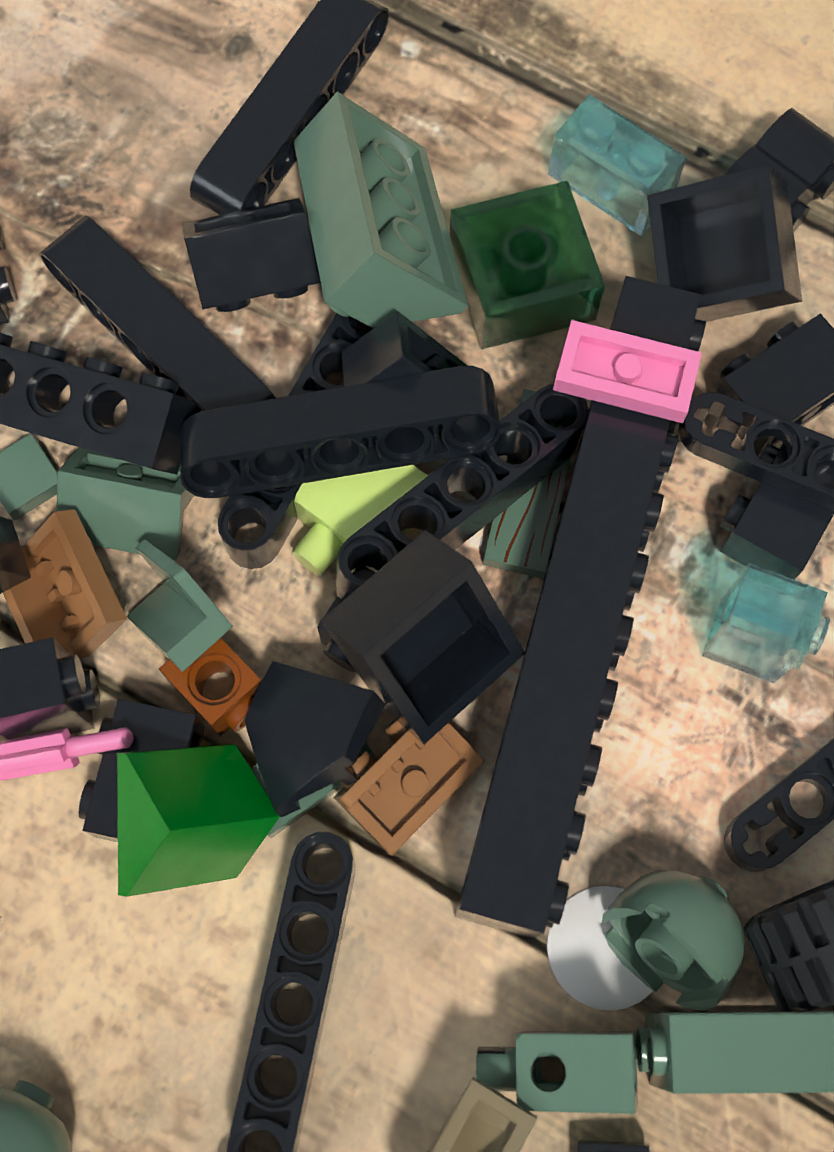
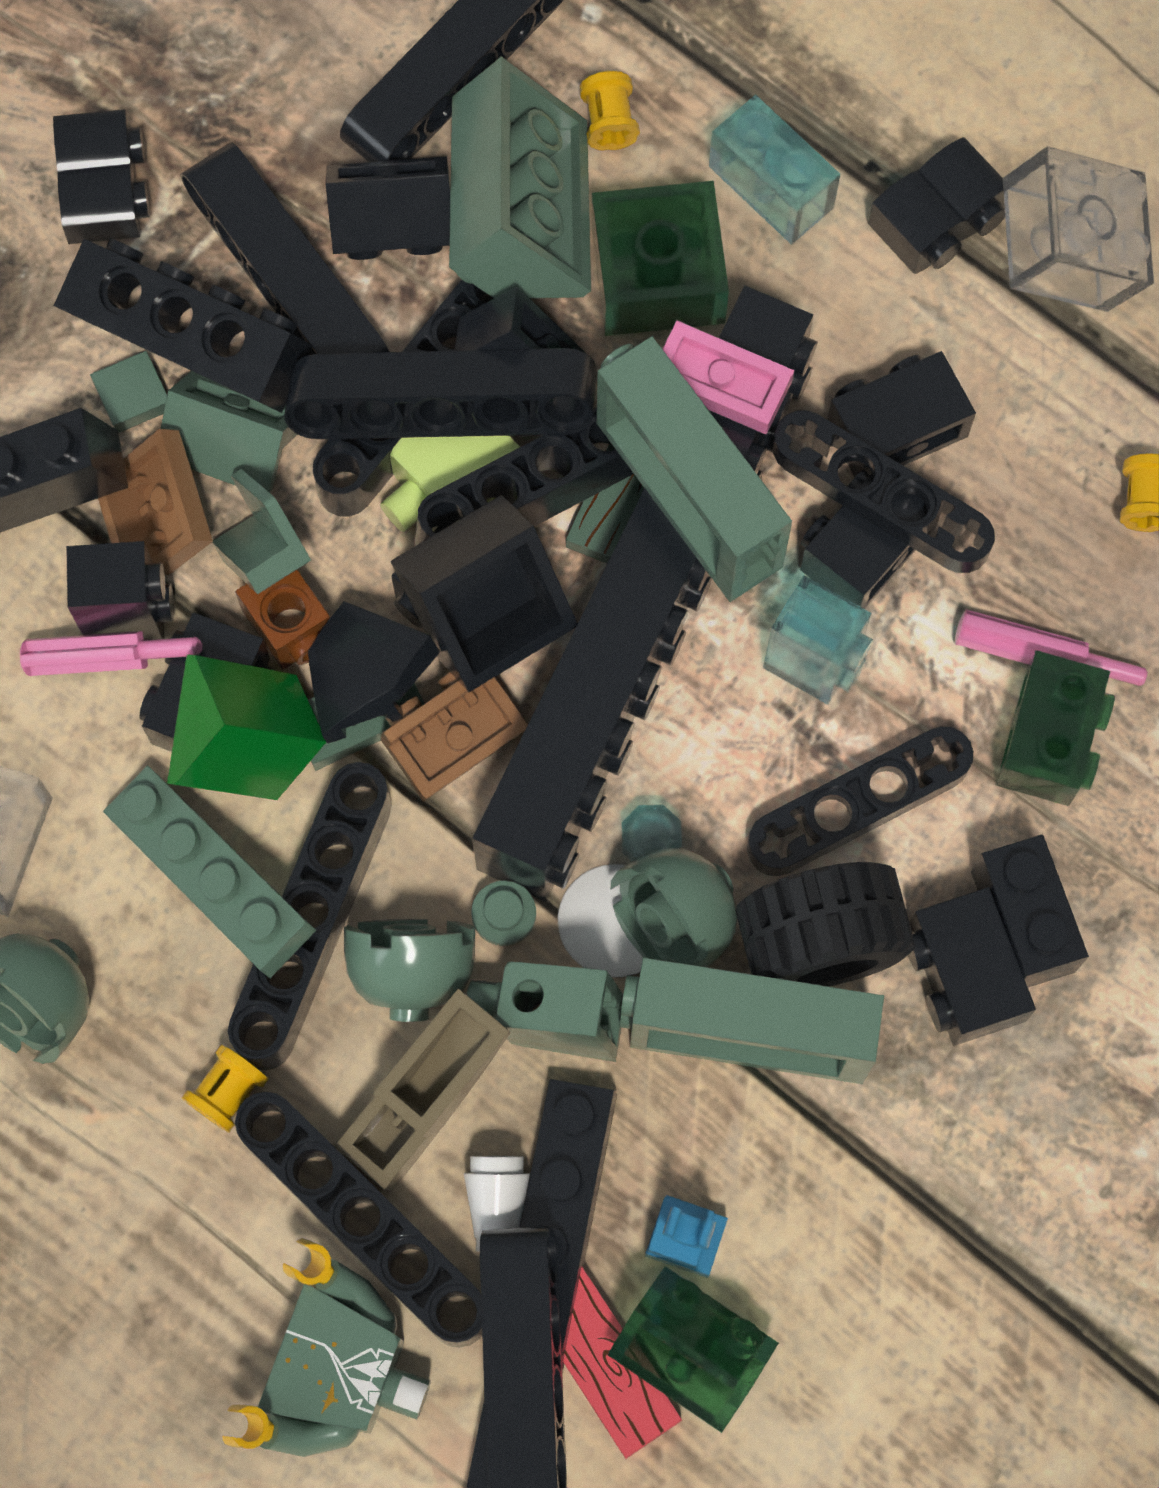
camera: 10 degrees right, 0 degrees up
black piece [647,164,803,322] -> none
none -> sand green plate [103,765,316,978]
none -> sand green cylinder [344,919,475,1022]
none -> sand green plate [471,881,536,946]
none -> yellow bush [580,71,640,151]
none -> sand green window [597,336,792,602]
none -> clear light blue tile [621,805,682,861]

